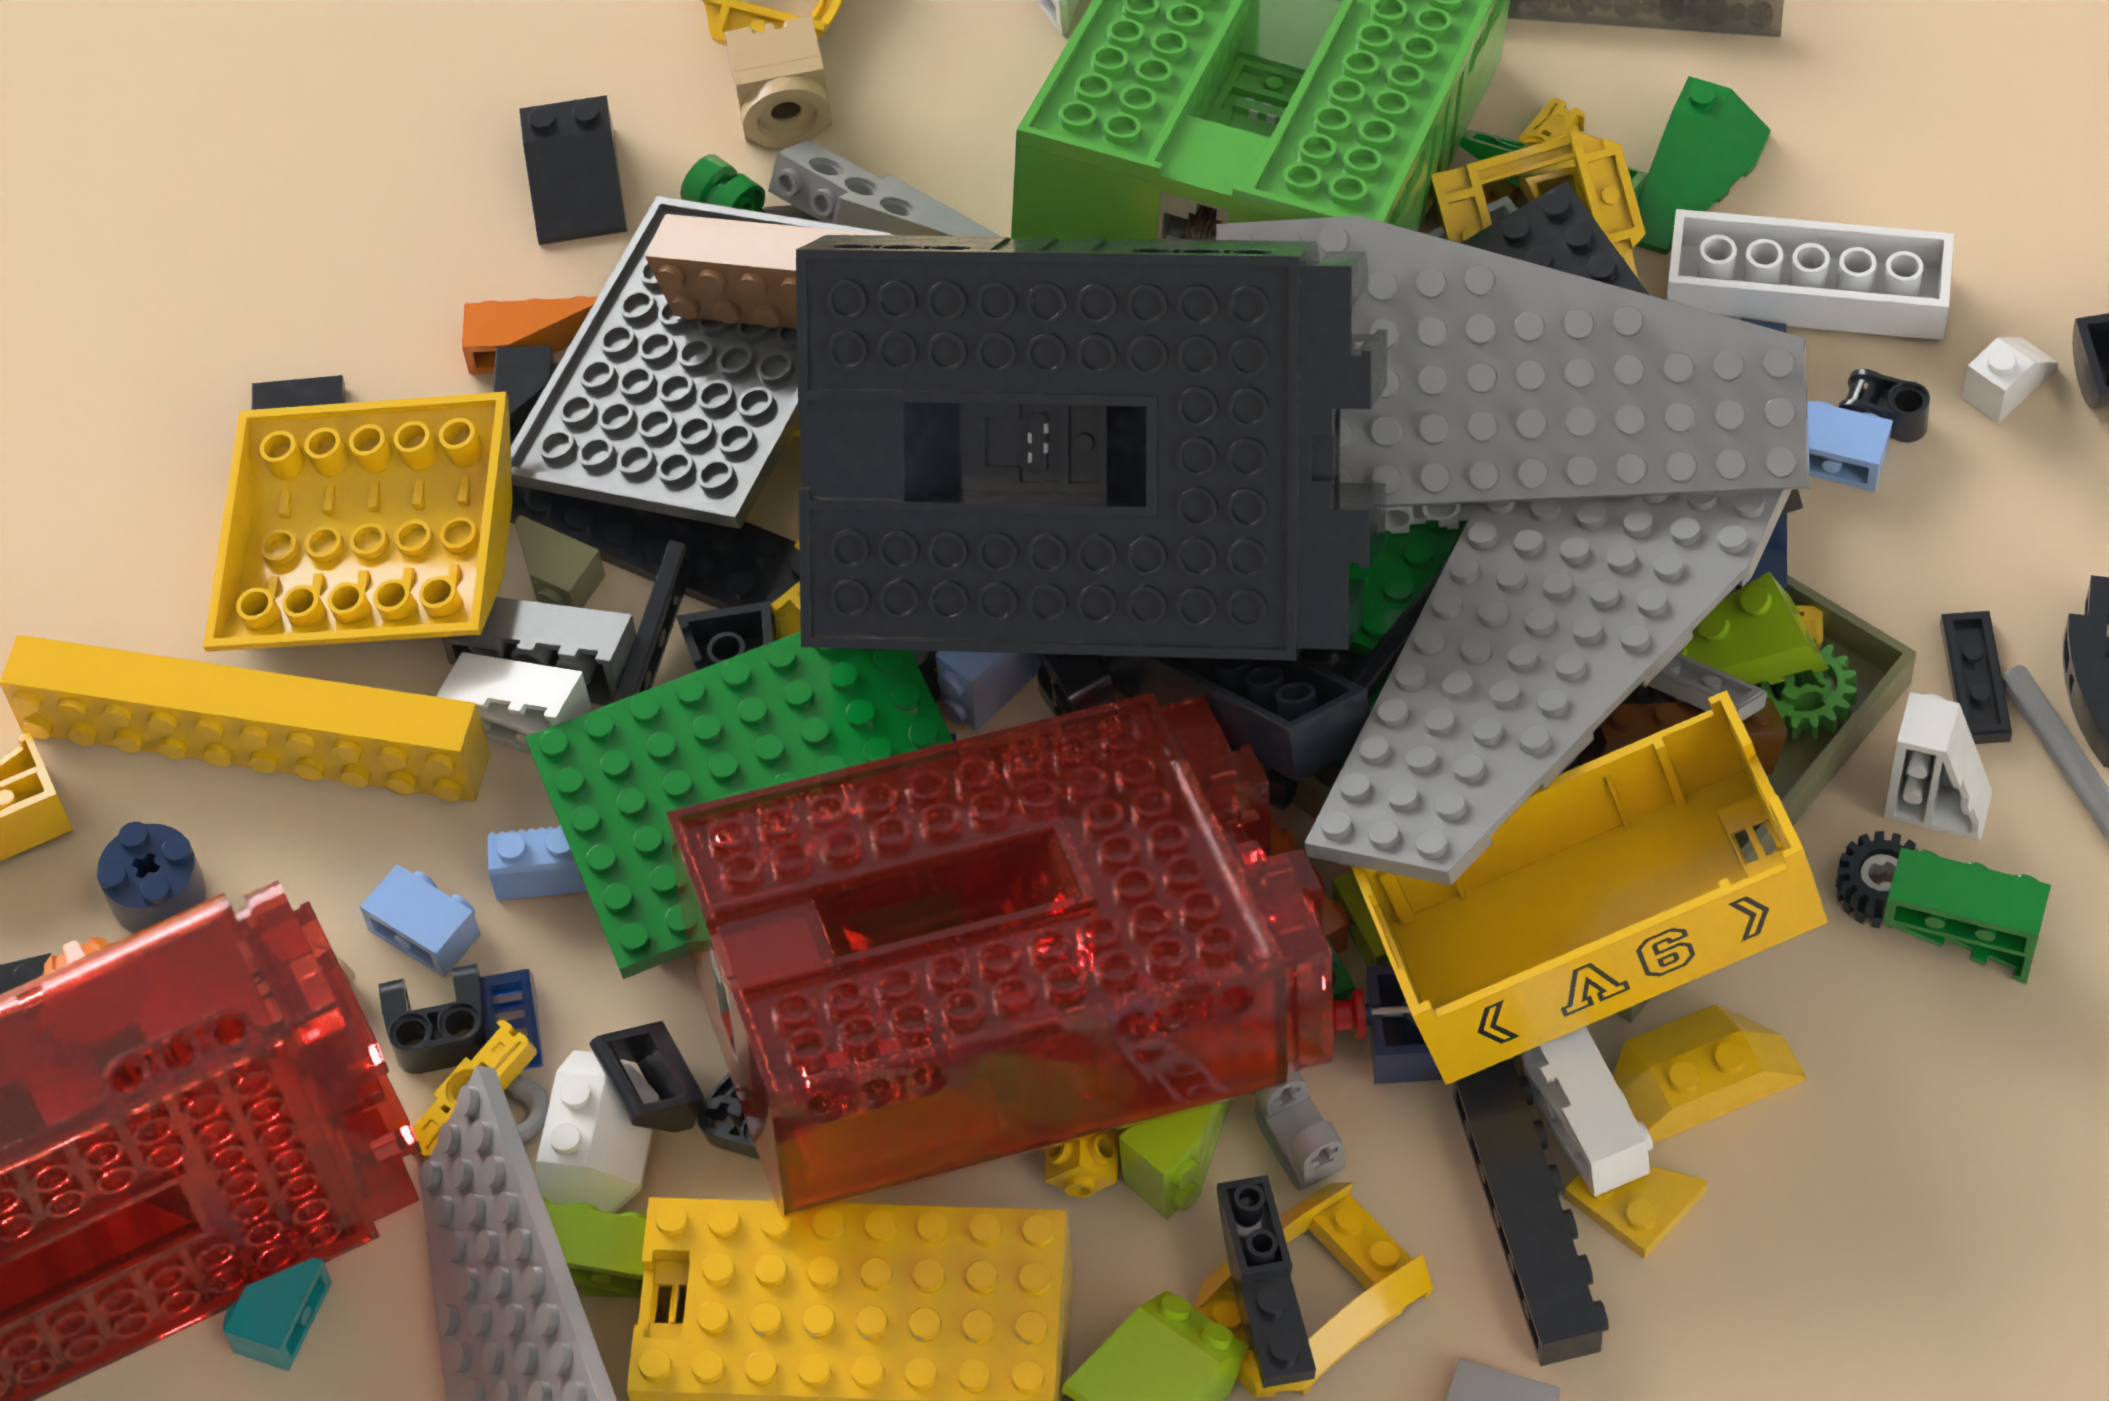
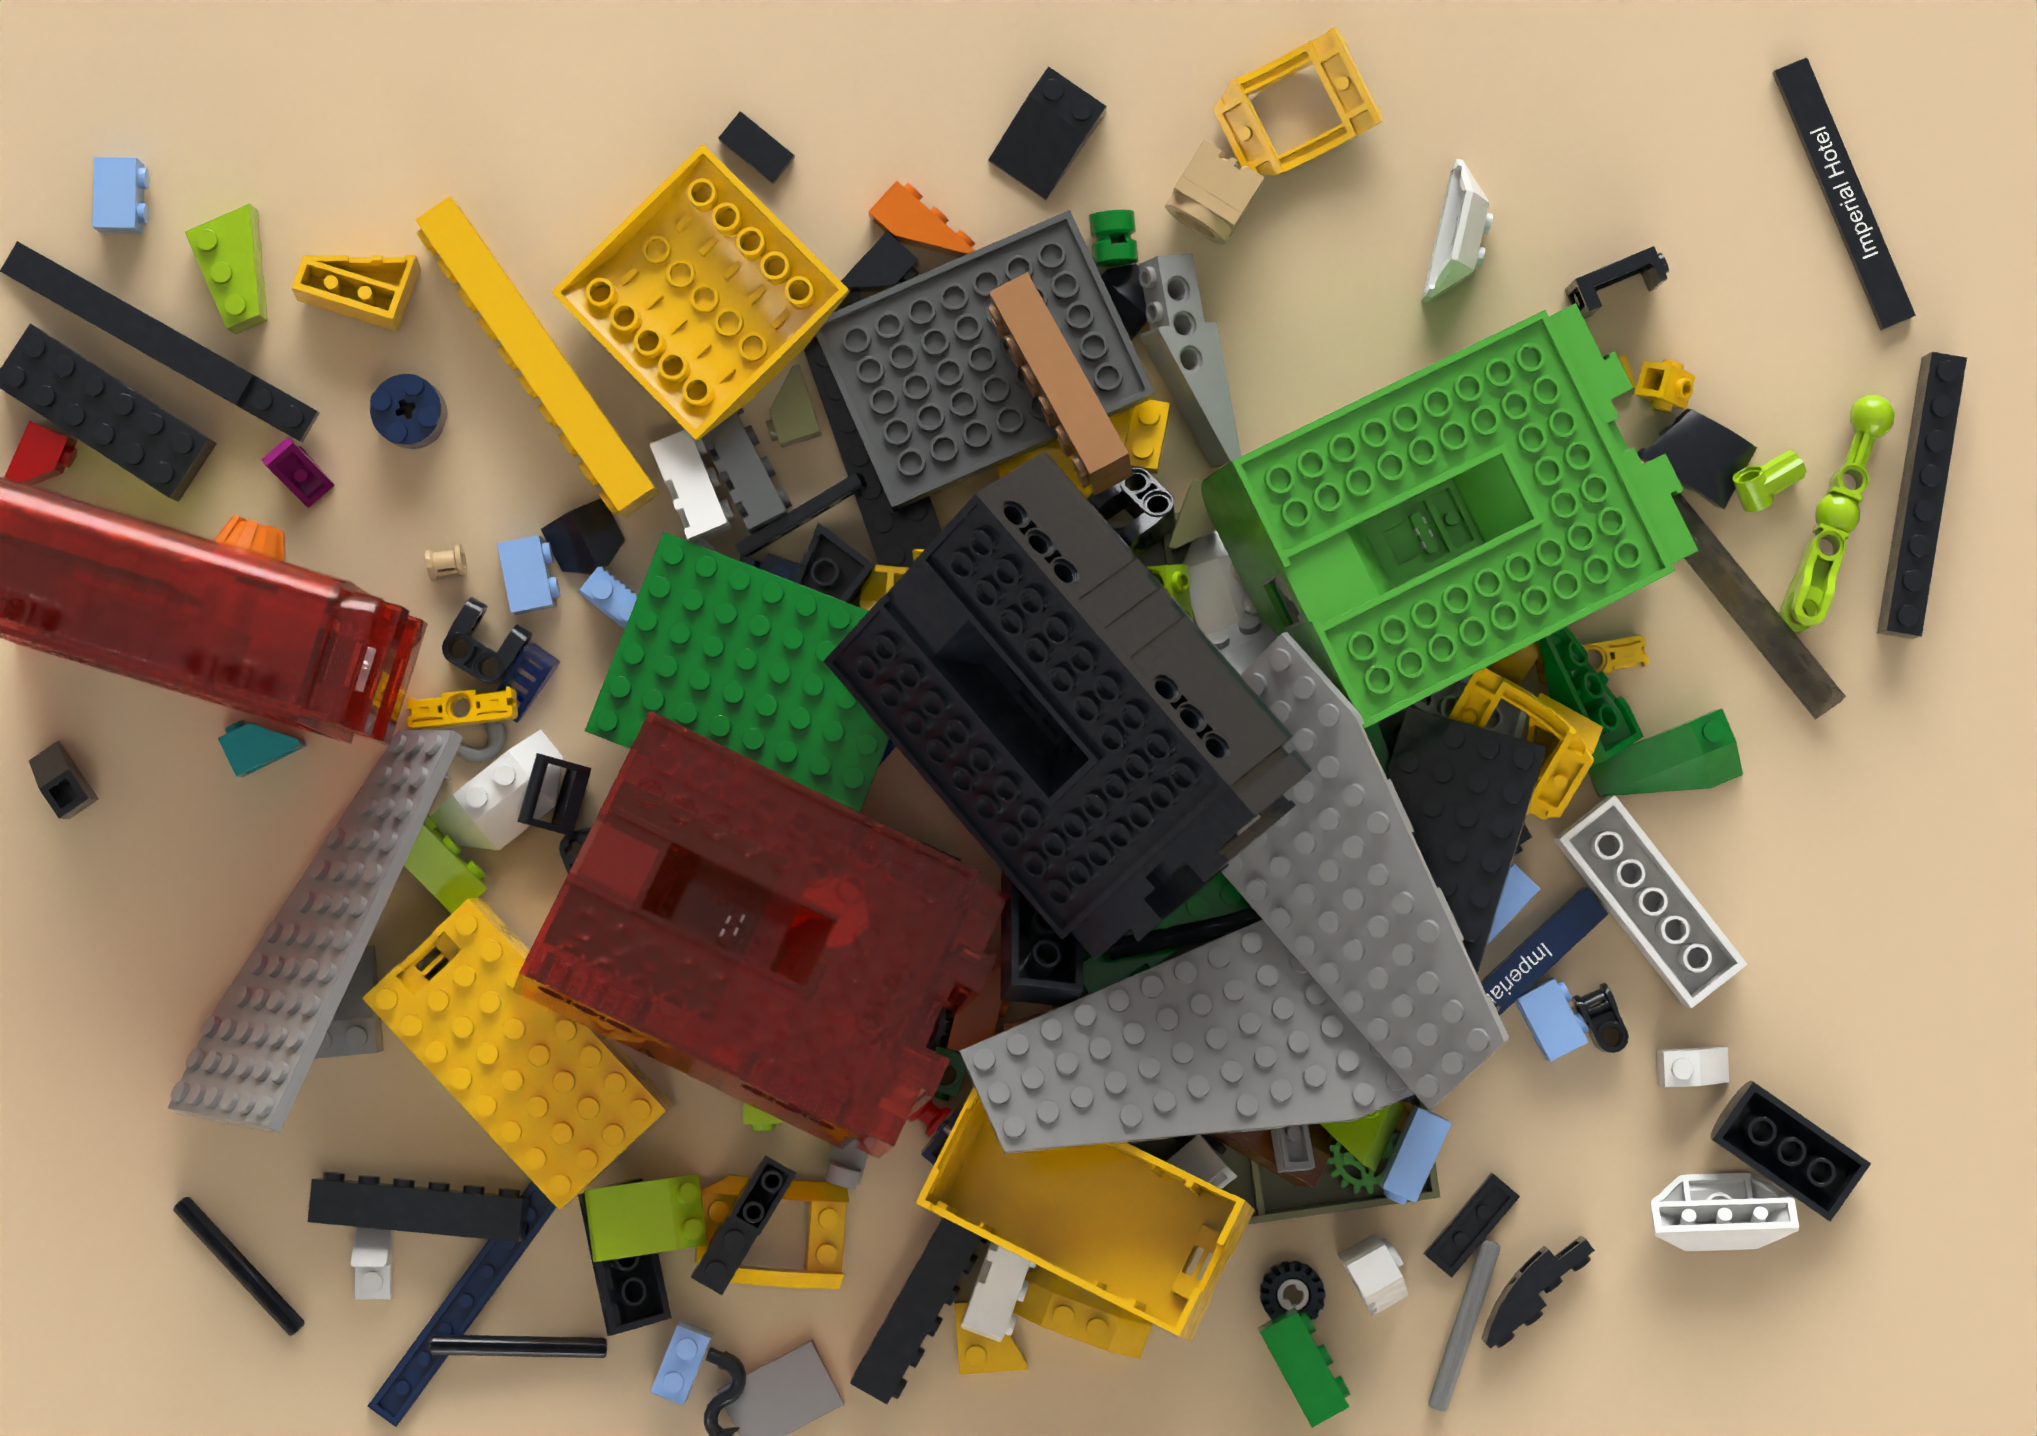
camera: 35 degrees right, 30 degrees up
none -> black slope [541,498,625,574]
none -> light blue brick [1378,1104,1452,1205]

